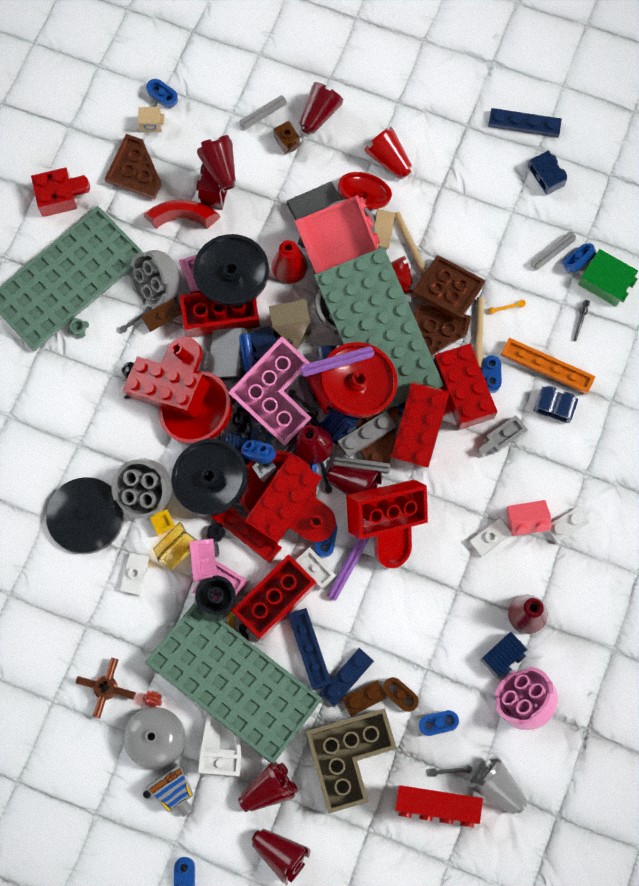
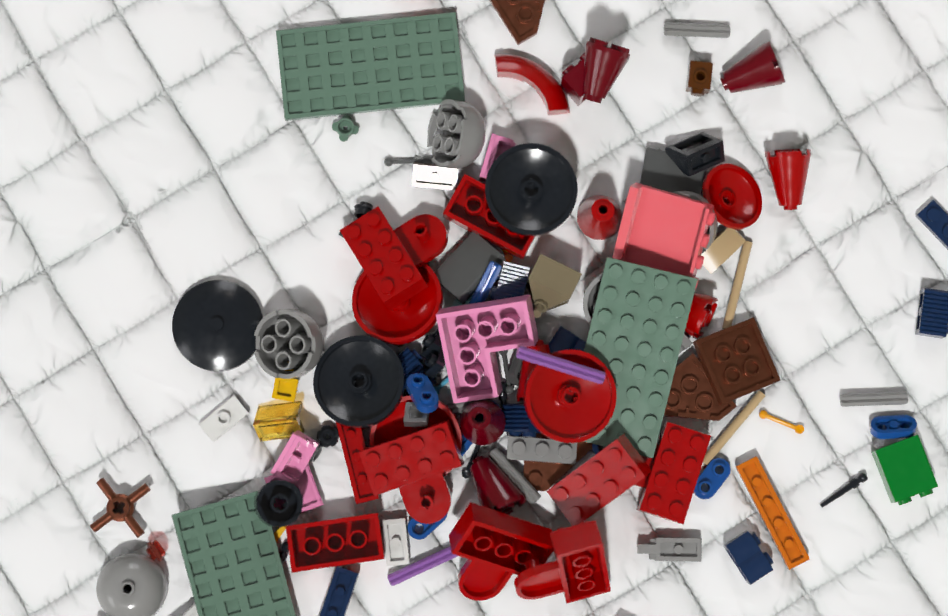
camera: 30 degrees right, 10 degrees up
none -> red brick [514,520,611,604]
none -> black tile [665,132,725,177]

